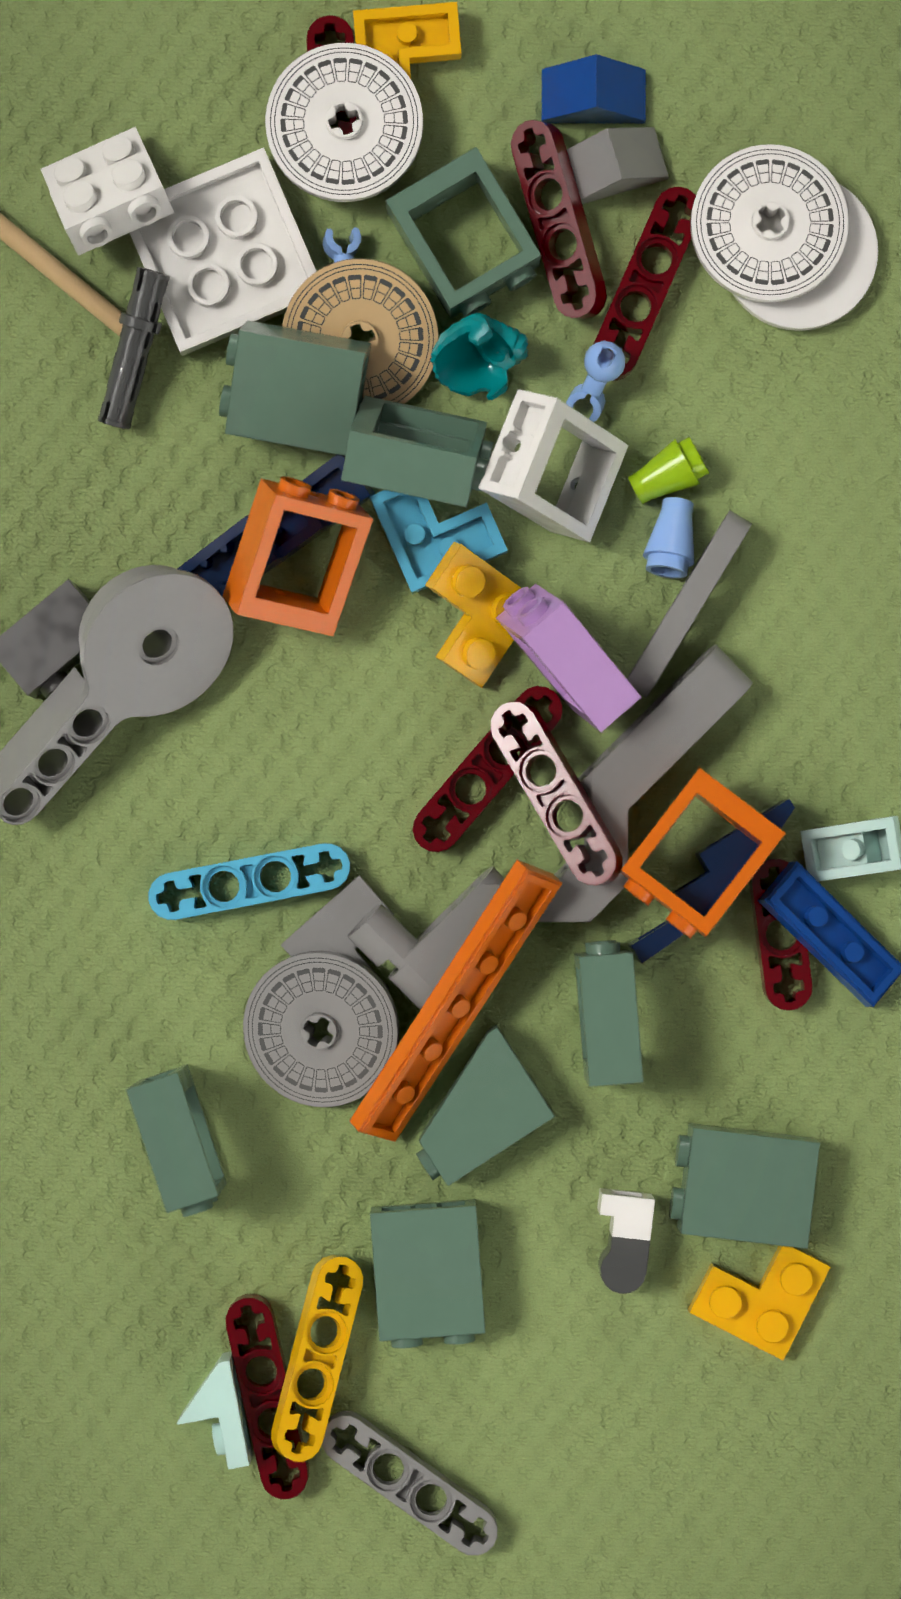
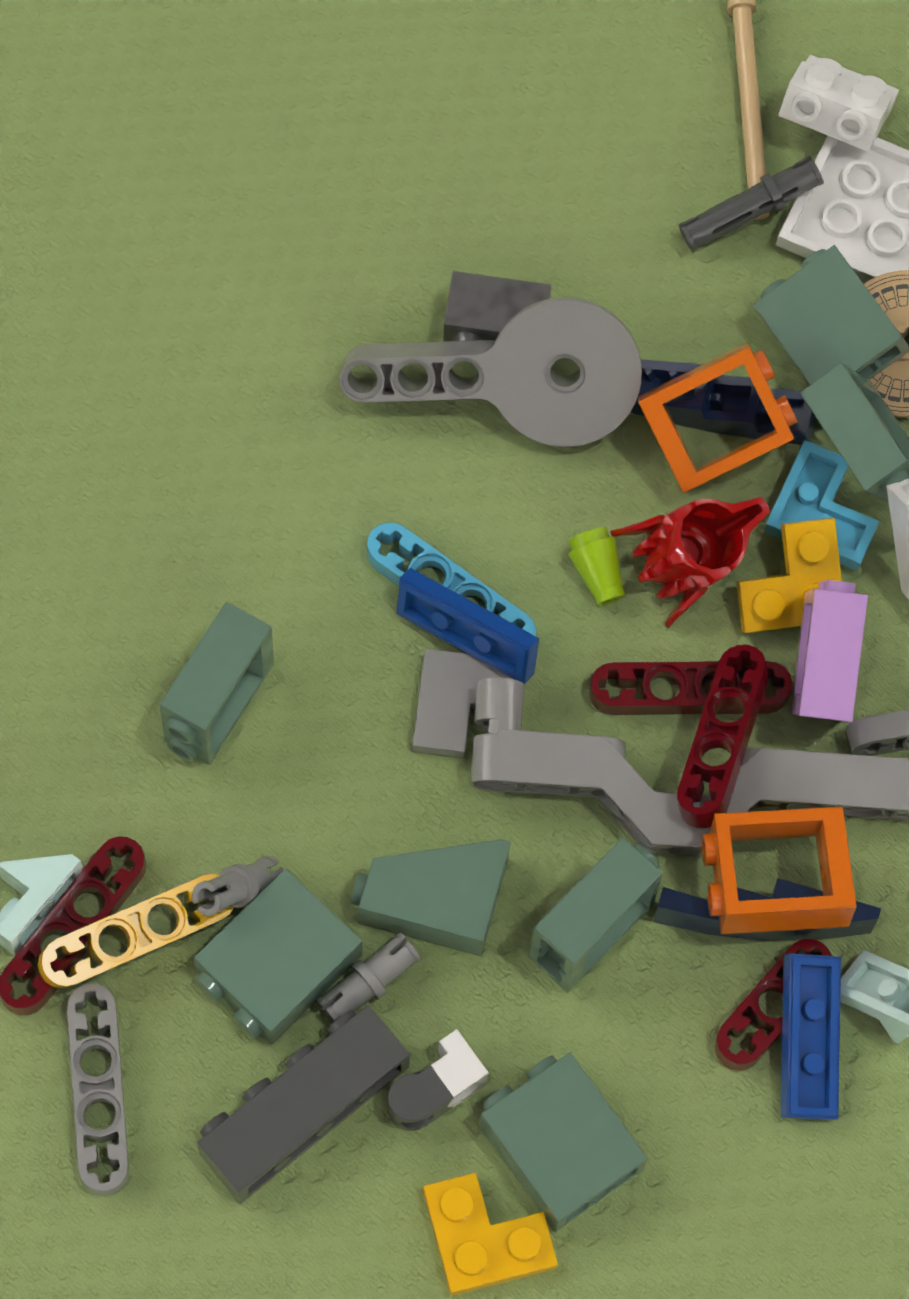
camera: 45 degrees right, 20 degrees down
light grey piece [243,951,400,1107] -> none
orange tile [350,860,562,1142] -> none
none -> light grey pin [192,856,283,916]
none -> dark grey brick [197,1005,410,1204]
none -> light grey pin [316,932,421,1023]
none -> blue tile [396,568,540,684]
none -> lime cone [568,527,626,607]
none -> red piece [610,497,770,628]

